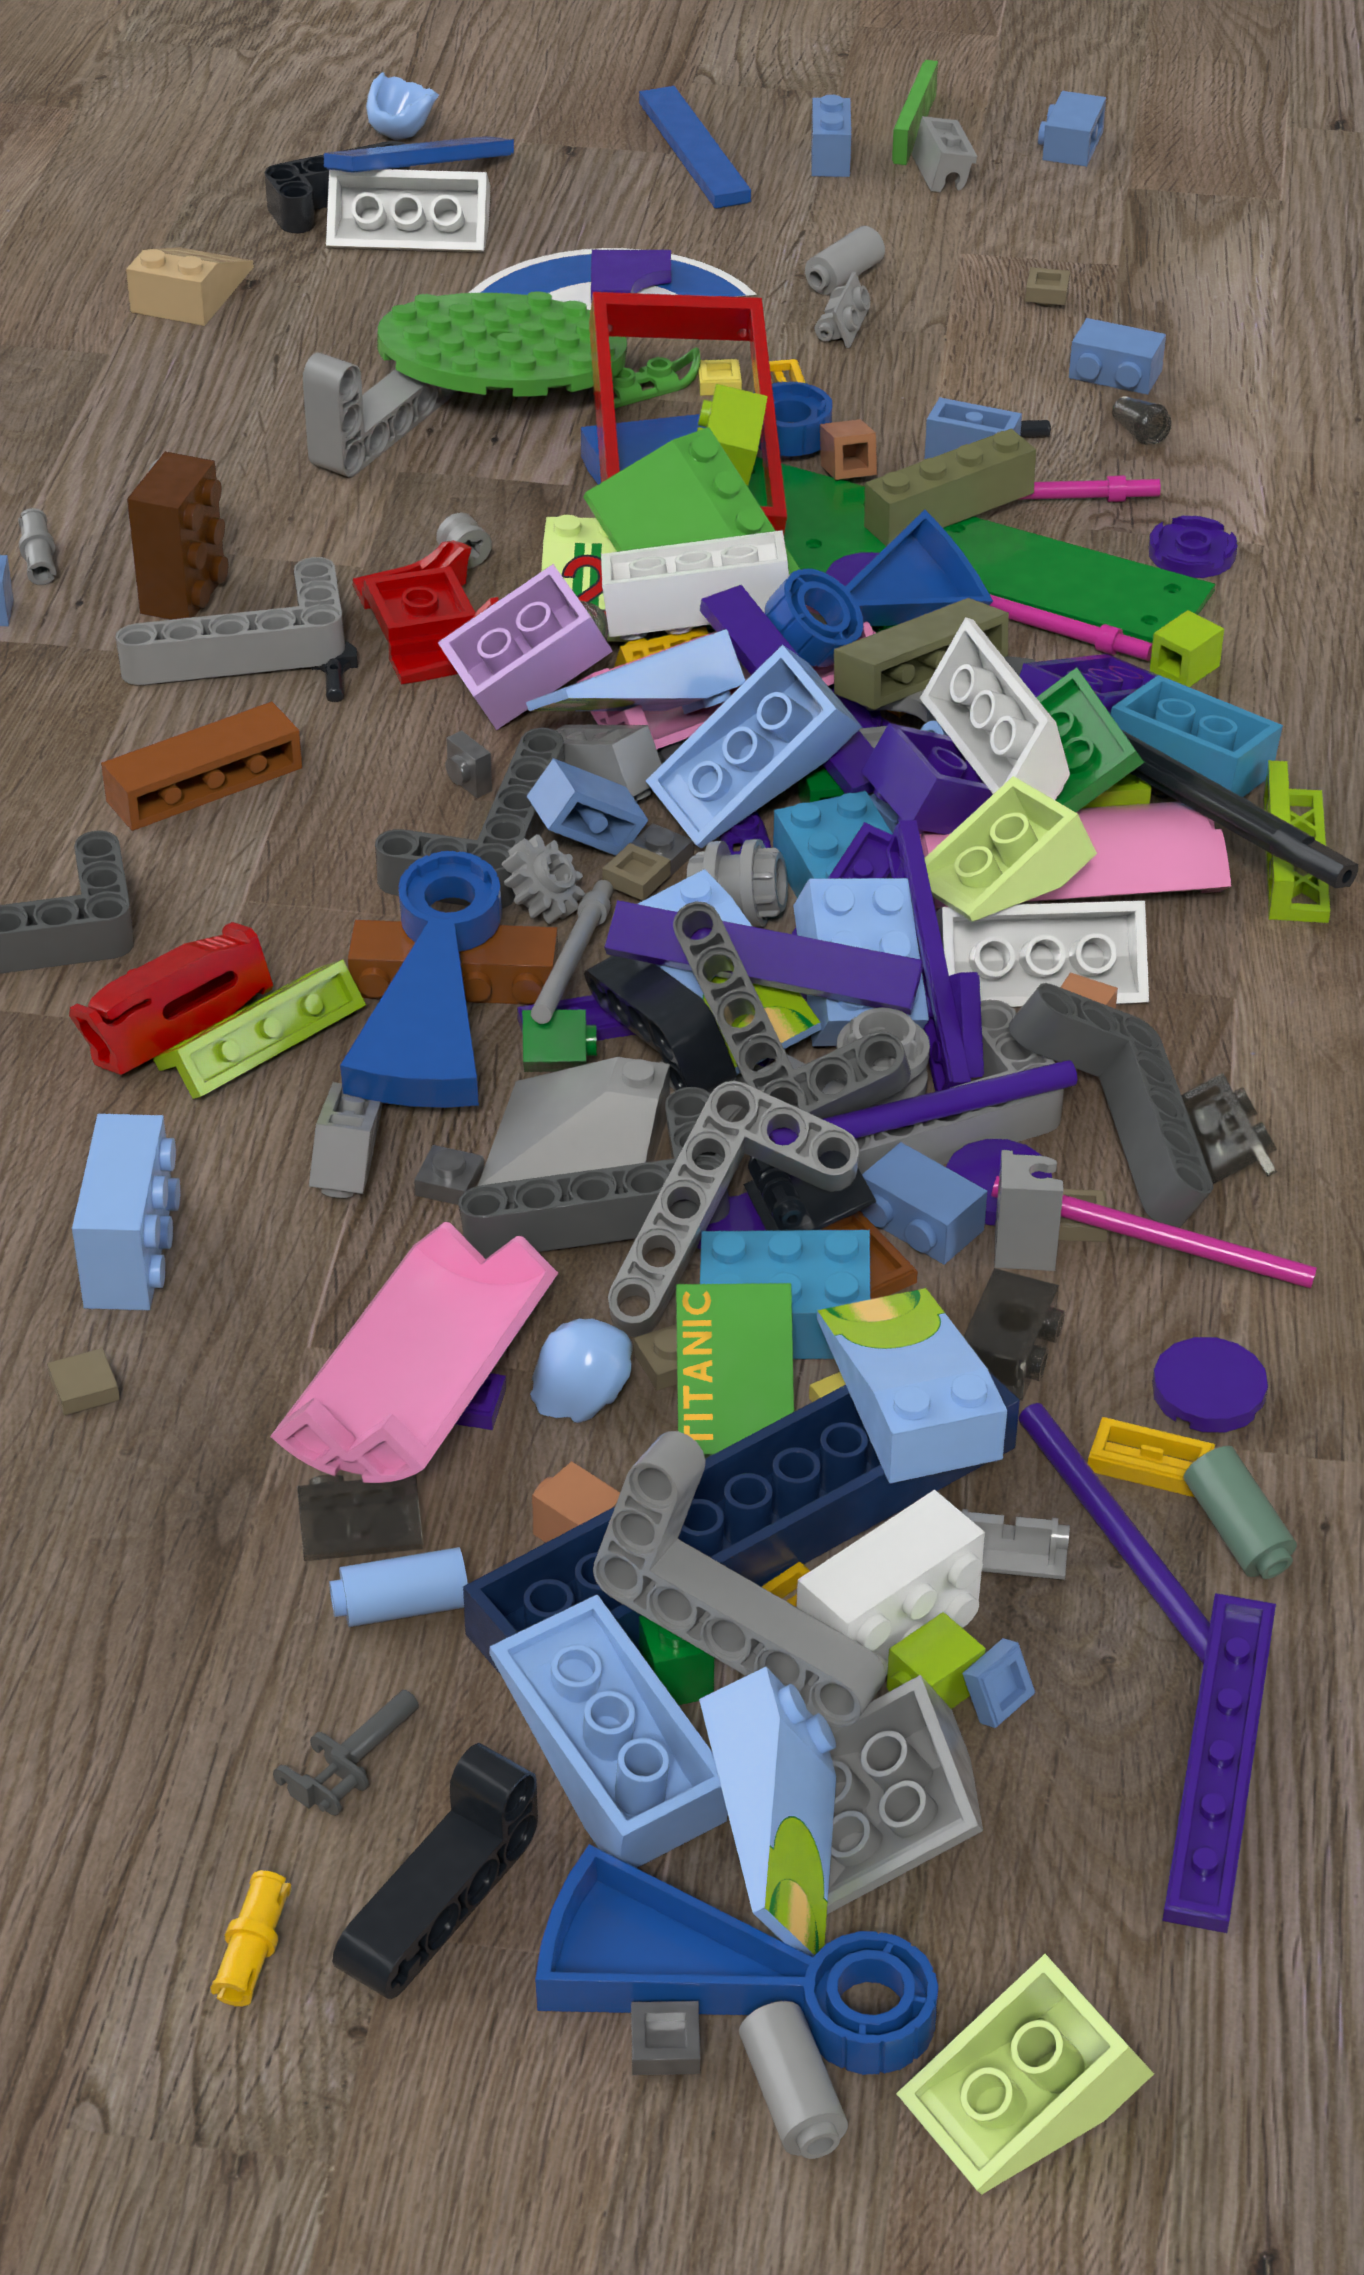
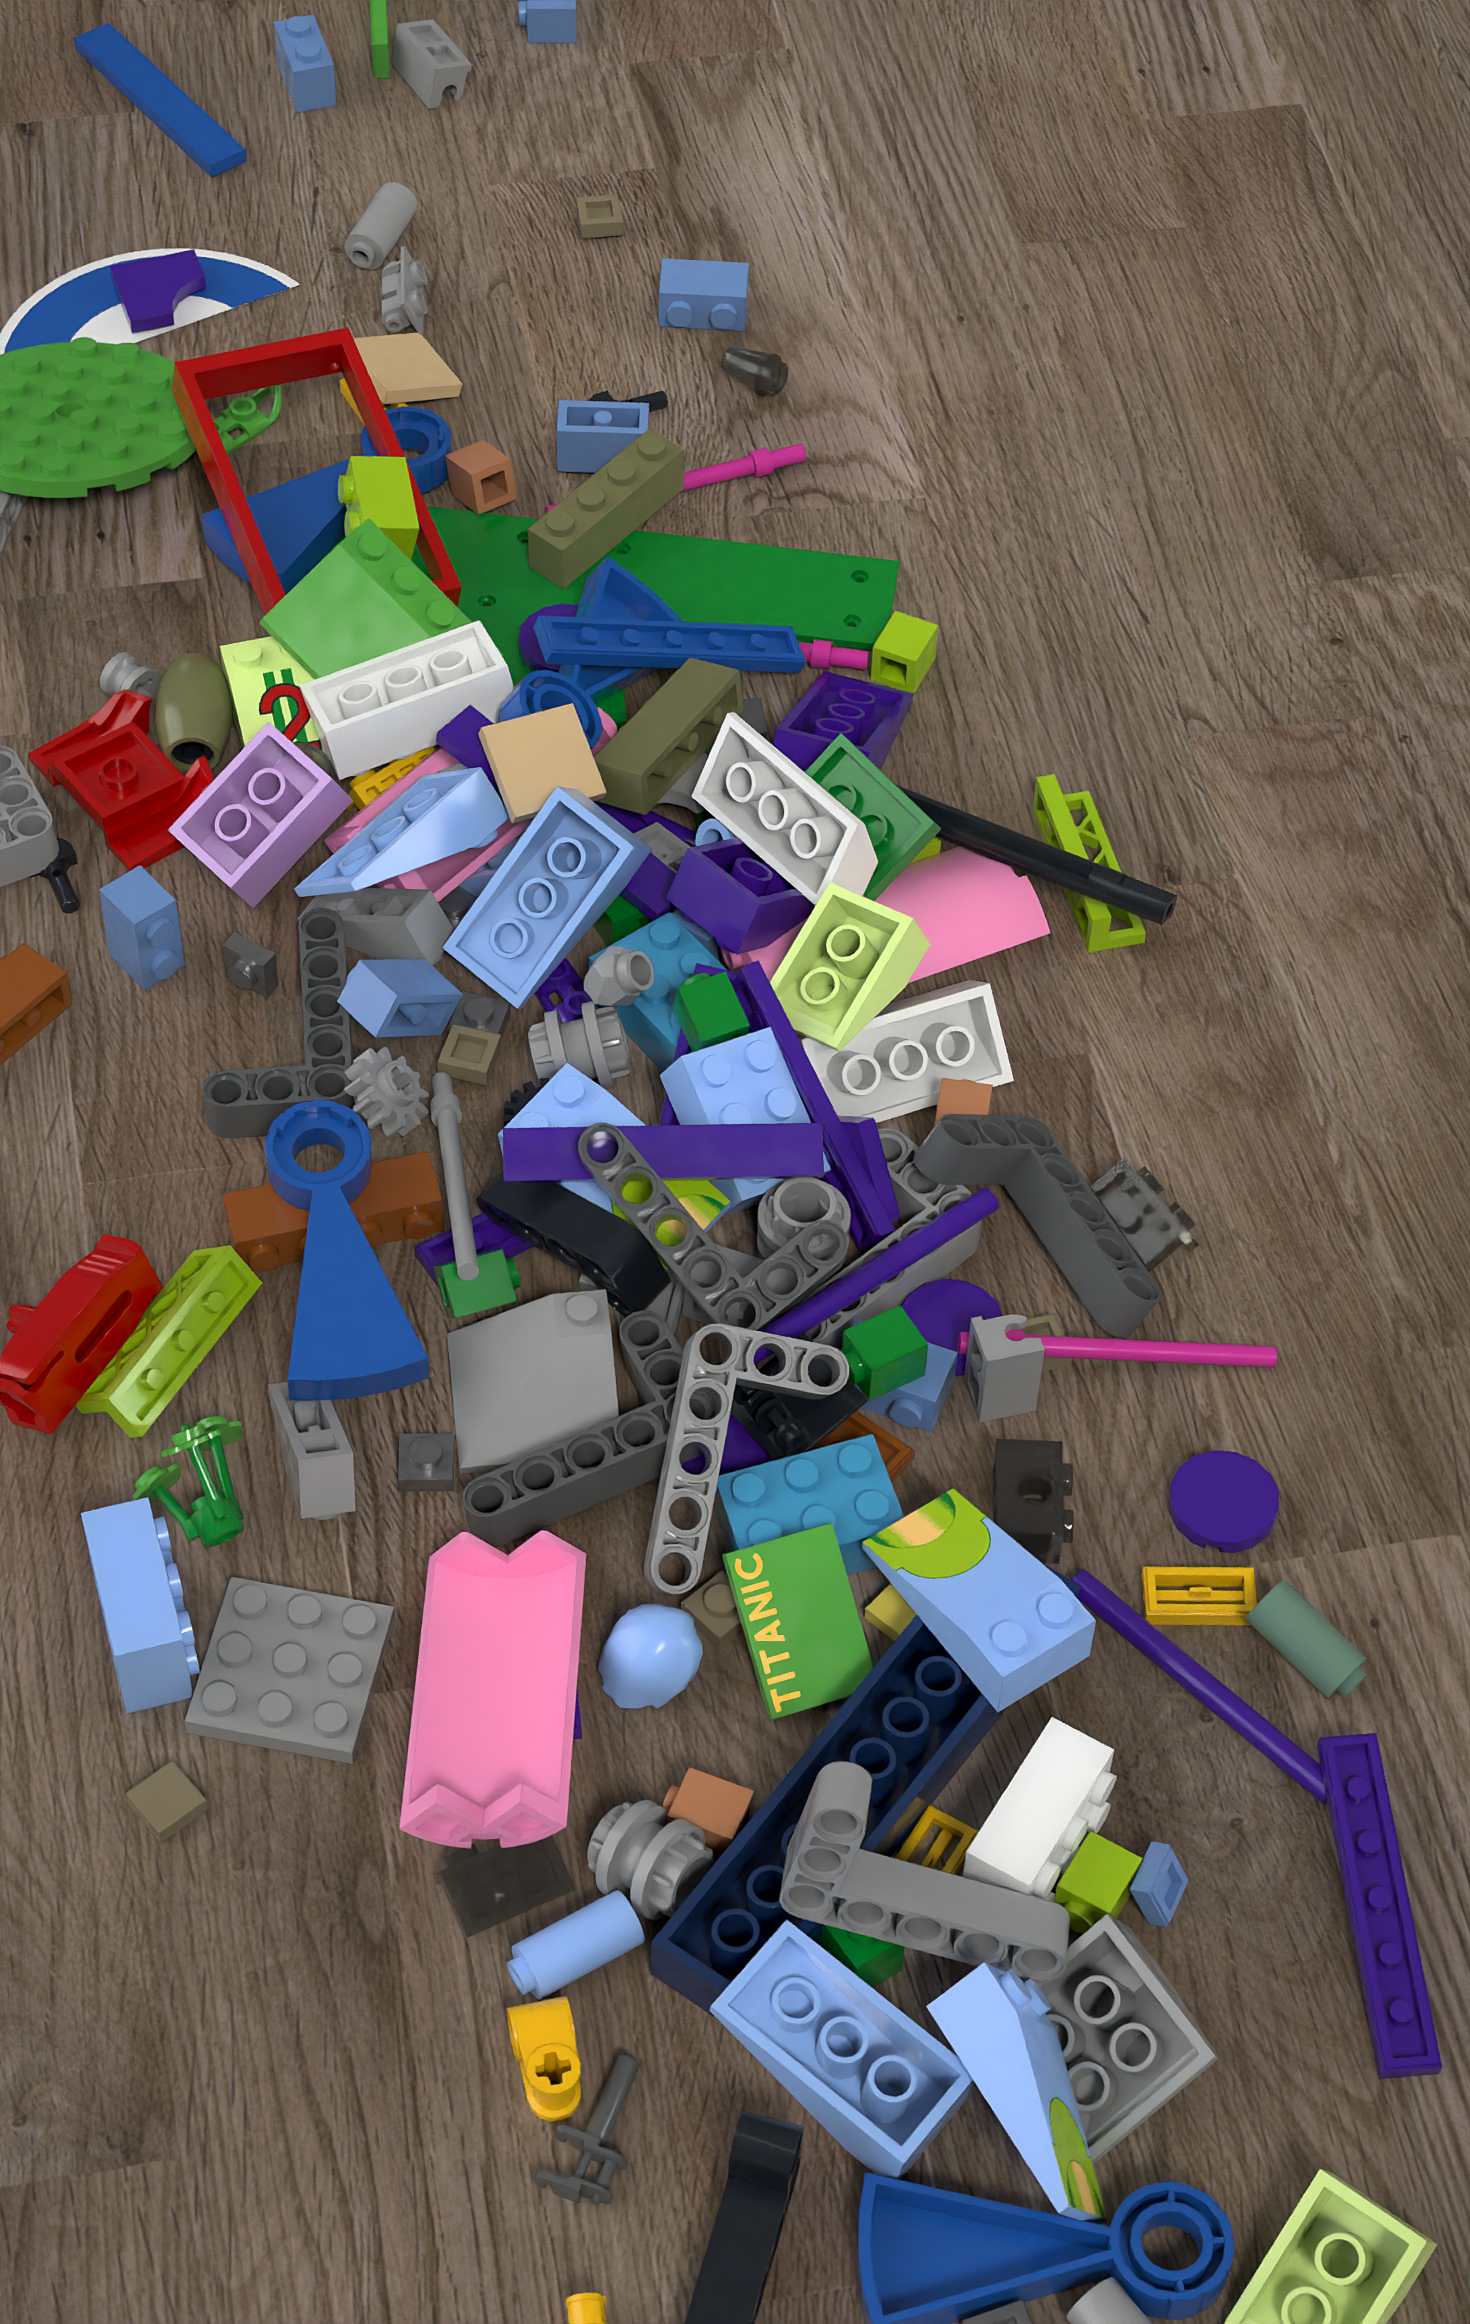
camera: 20 degrees left, 10 degrees up
light yellow tile [697,359,742,396] -> none
light grey hinge [962,1509,1070,1580] -> none
dark azure brick [1111,675,1283,797] -> none
dark purple tile [1148,515,1237,578] -> none
none -> medium blue brick [99,865,185,990]
none -> green plant [132,1416,245,1548]
none -> olive piece [155,653,232,773]
none -> light grey plate [184,1577,395,1764]
none -> tan tile [353,333,462,404]
none -> tan tile [478,703,607,824]
none -> yellow piece [506,1996,581,2122]
none -> blue tile [533,616,806,673]
none -> light grey rock [584,946,654,1006]
none -> light grey piece [587,1800,714,1920]
none -> green brick [673,971,750,1052]
none -> green brick [842,1305,928,1401]

